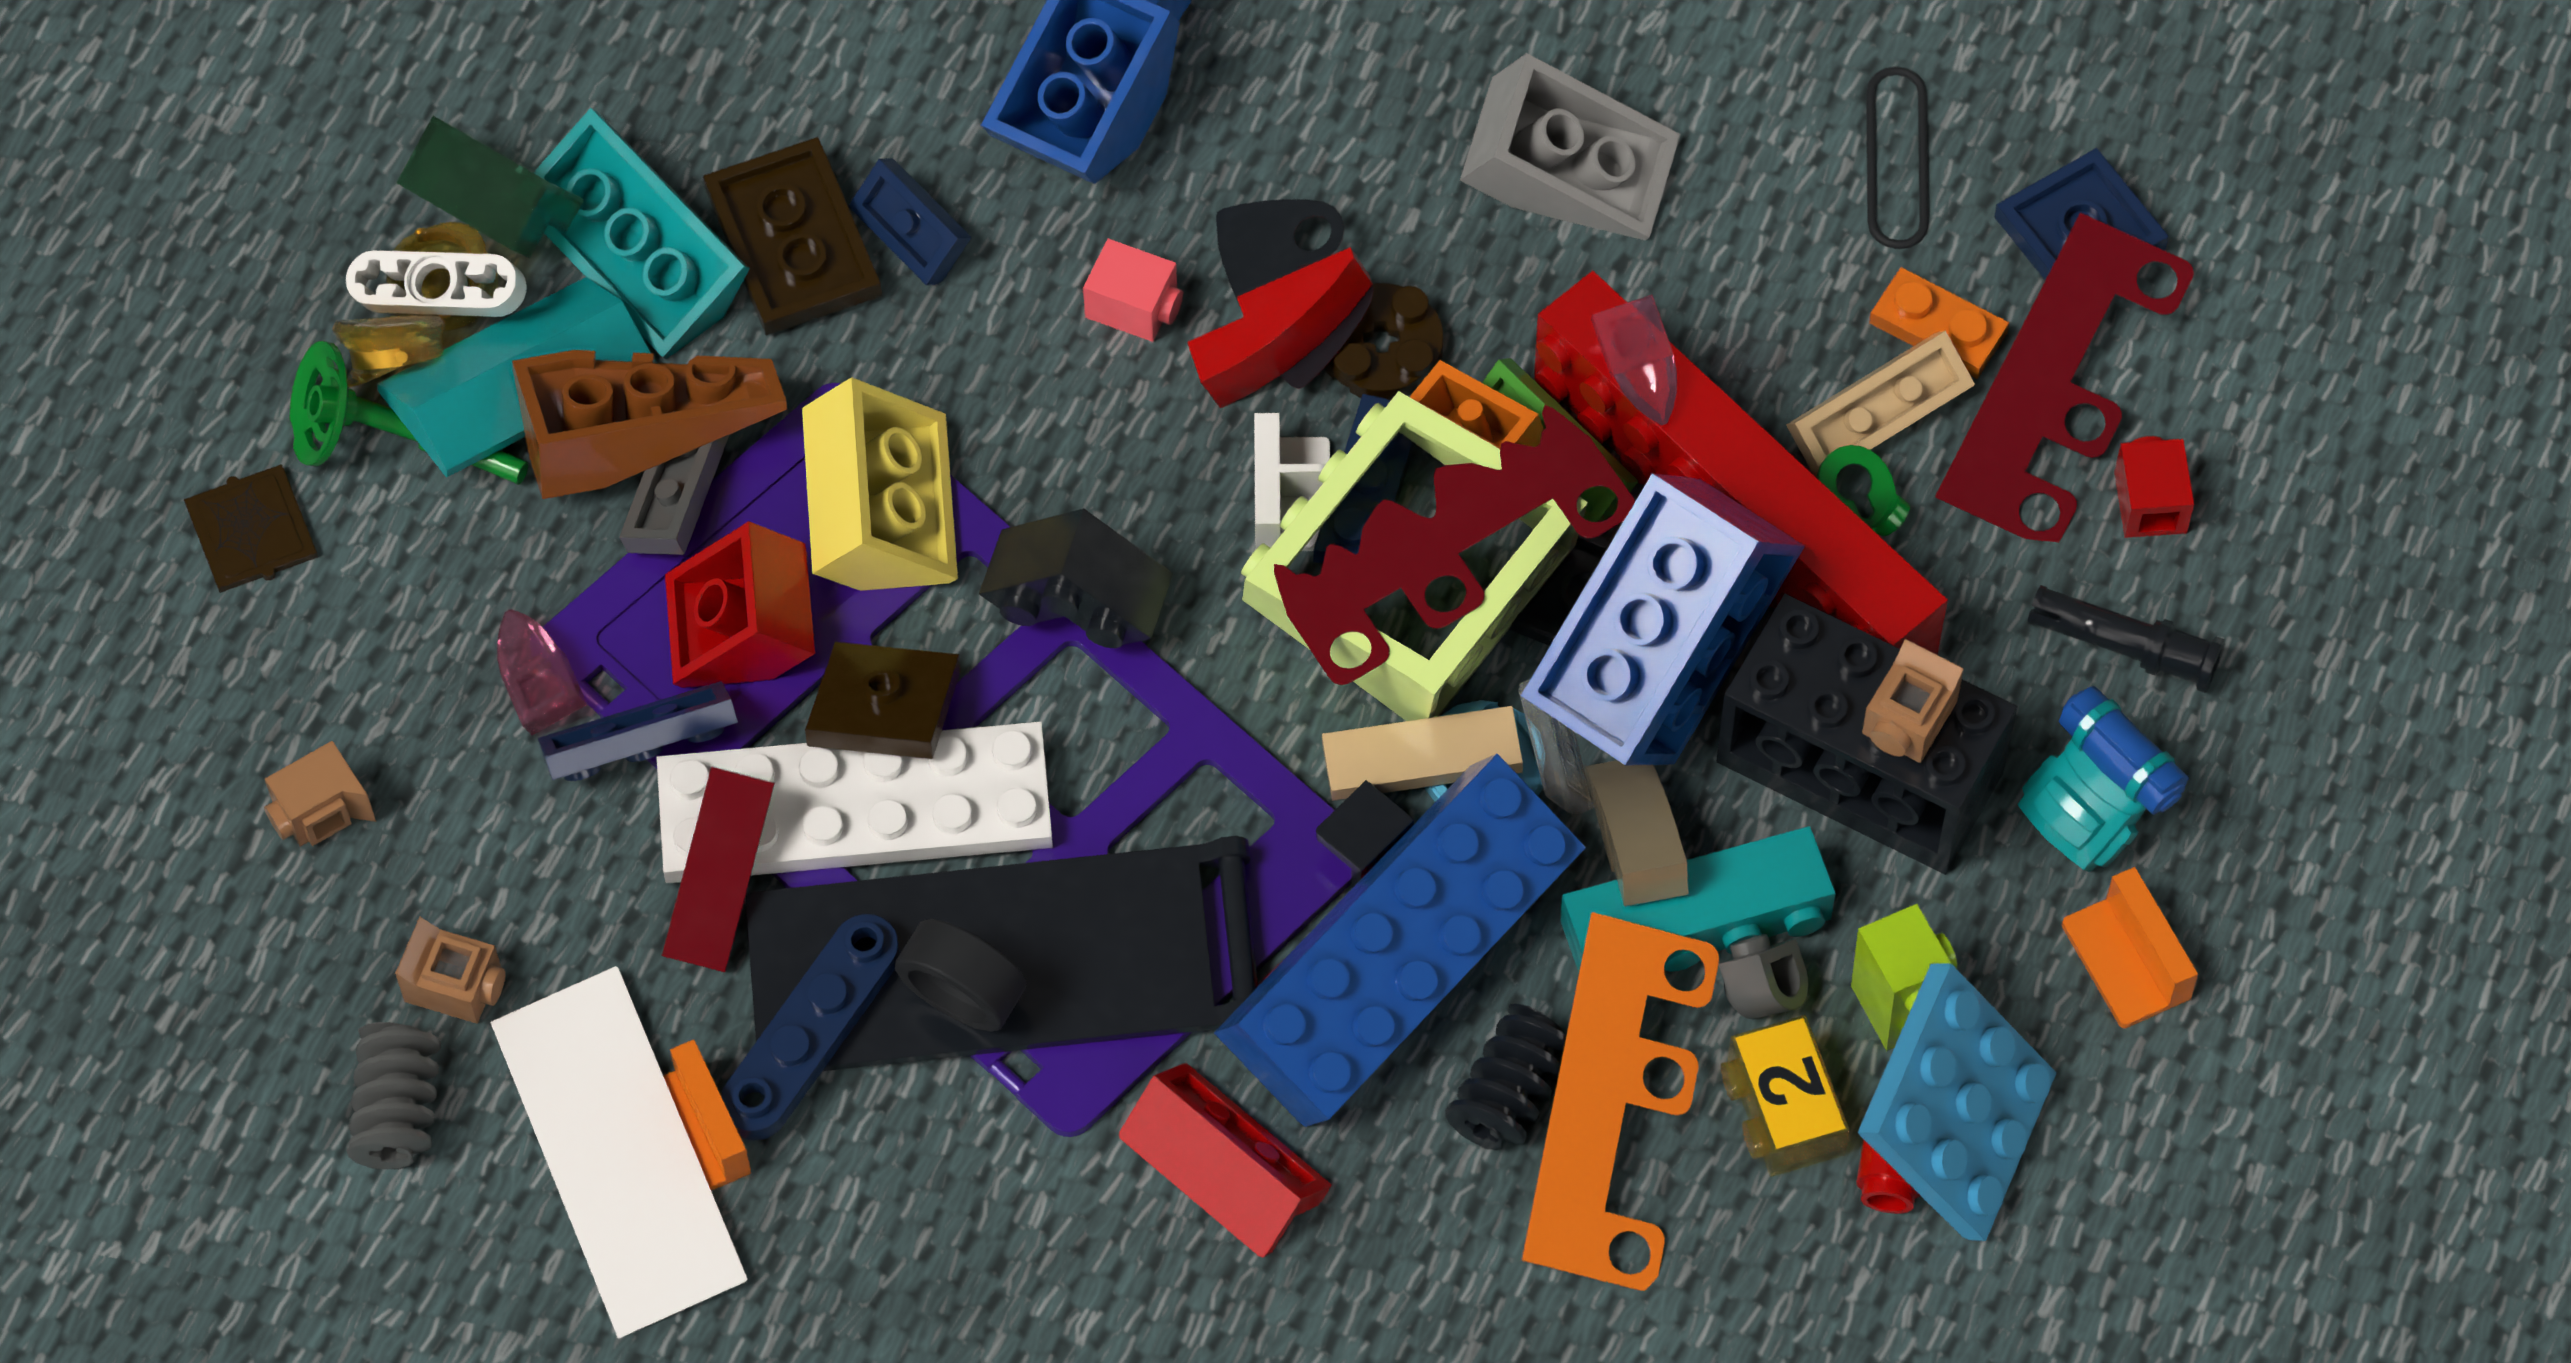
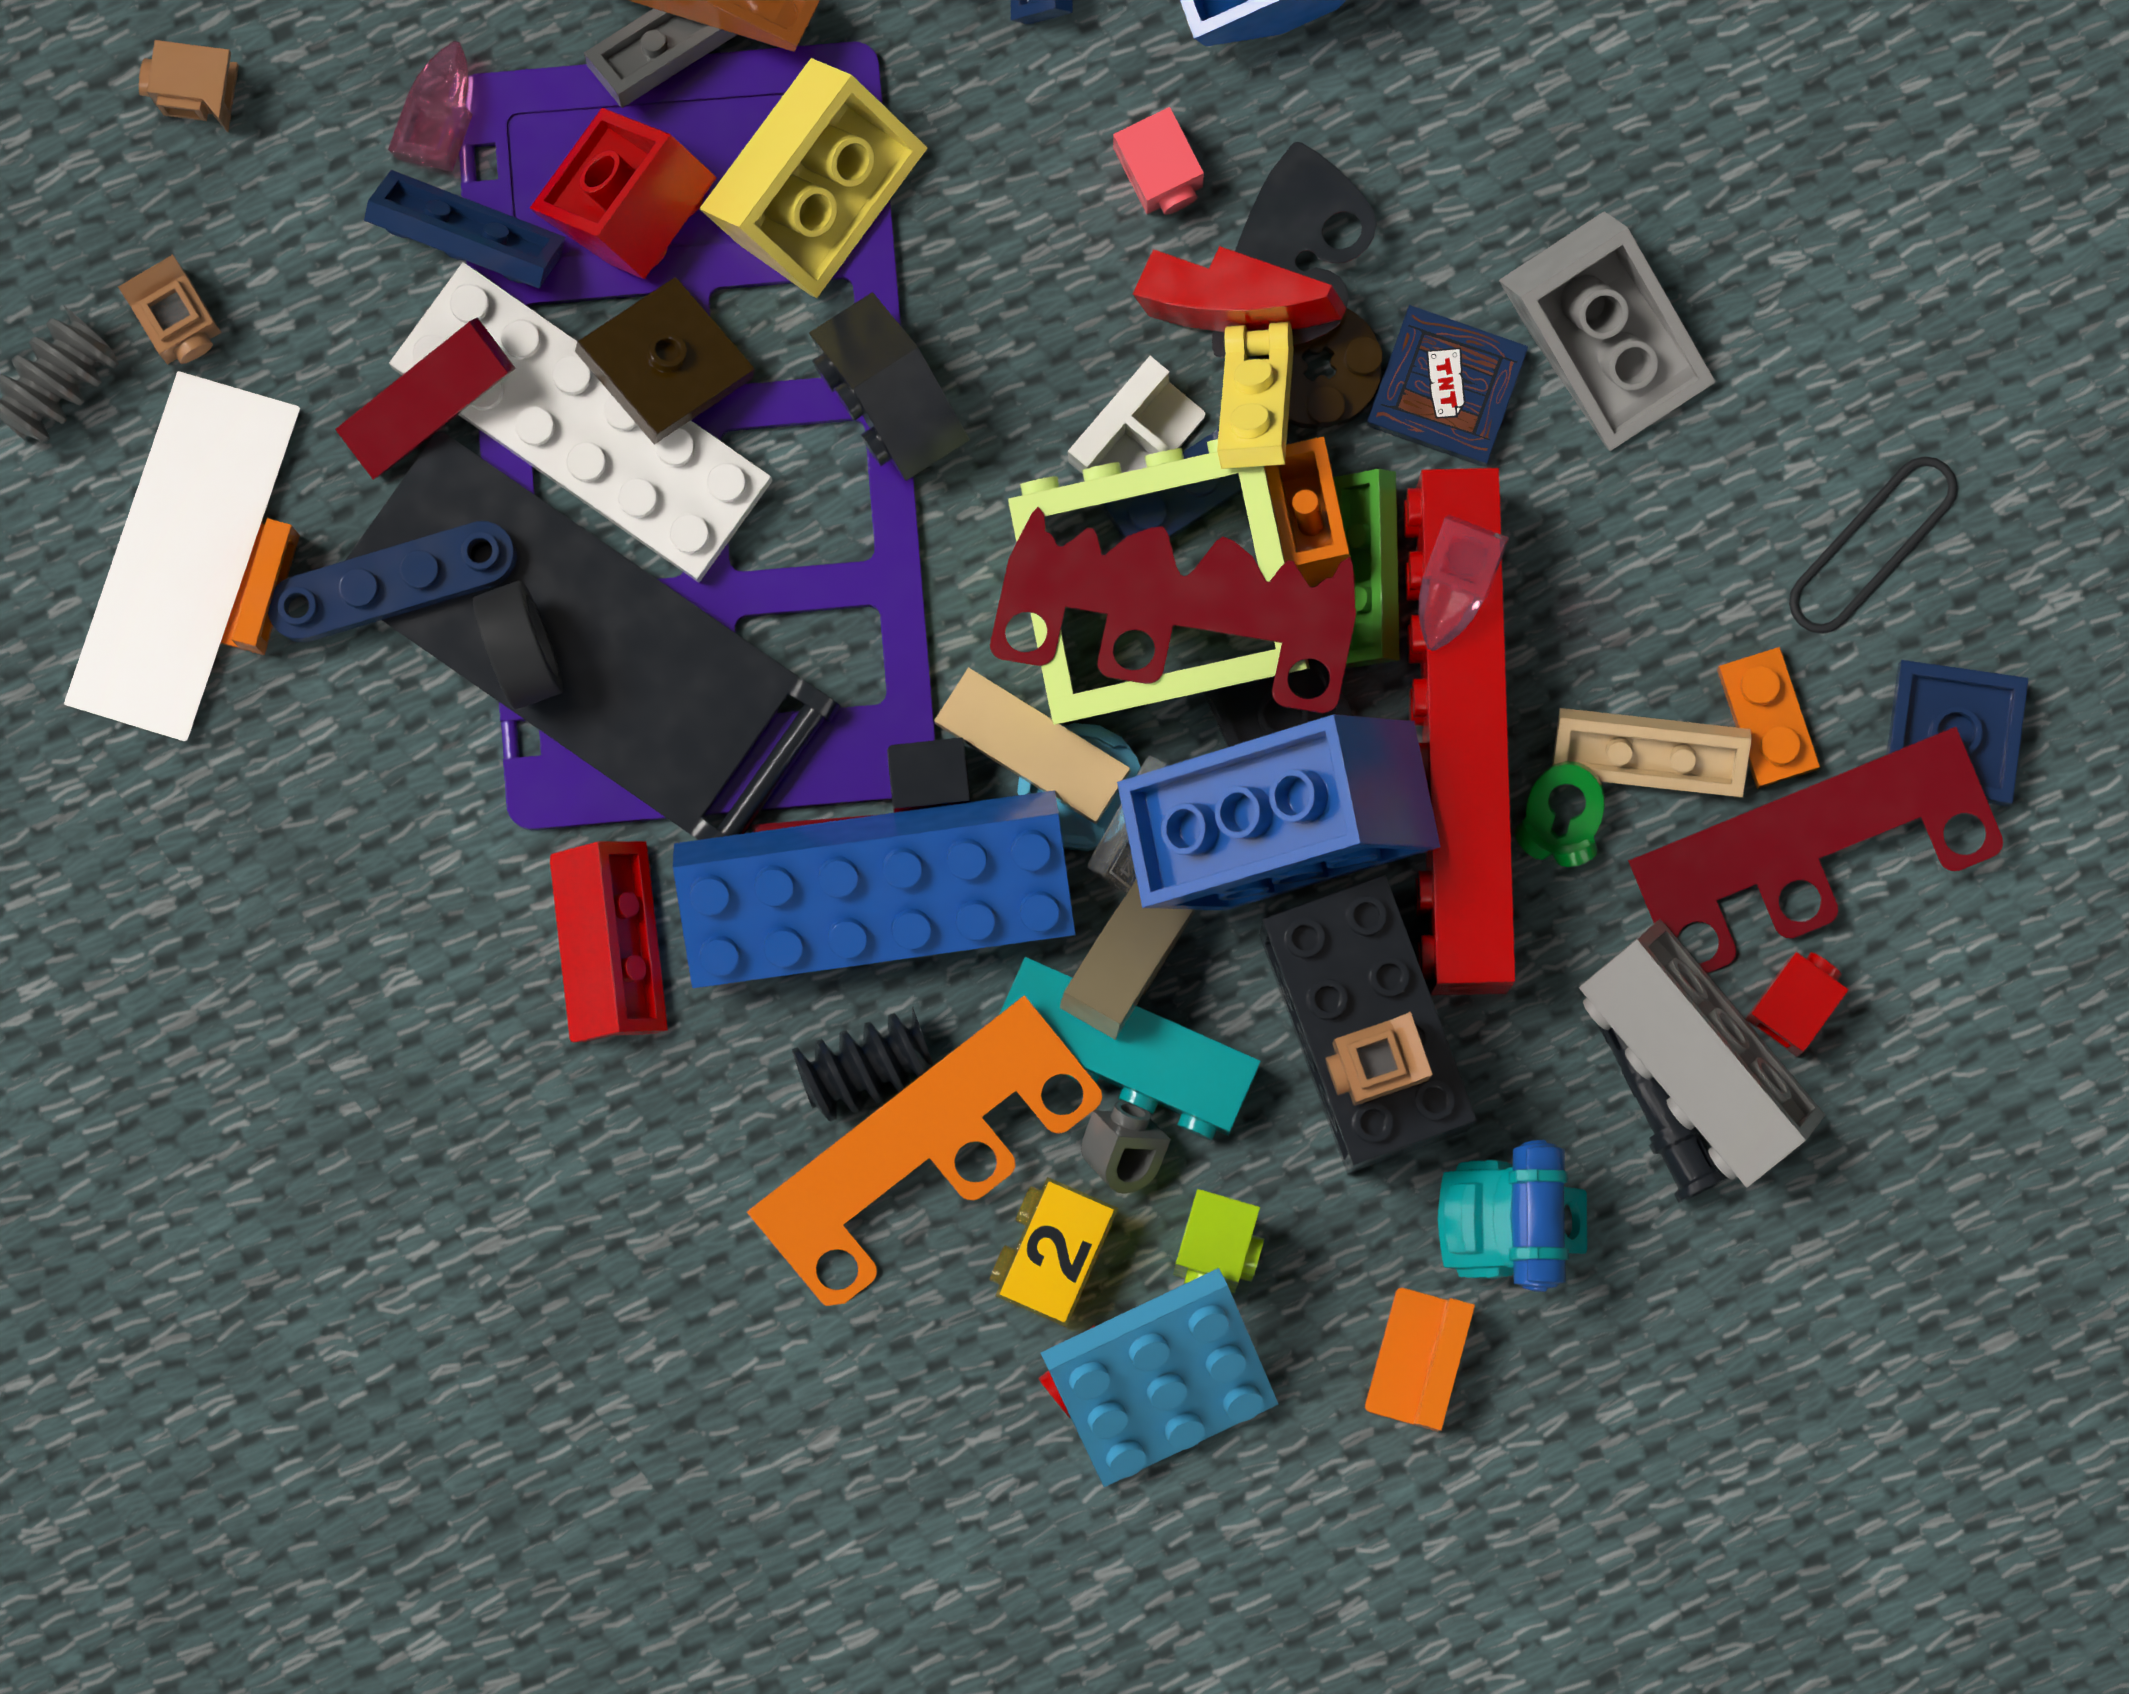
camera: 45 degrees right, 20 degrees up
none -> light yellow plate [1217,322,1293,469]
none -> tile [1366,305,1528,468]
none -> light grey slope [1579,919,1825,1188]

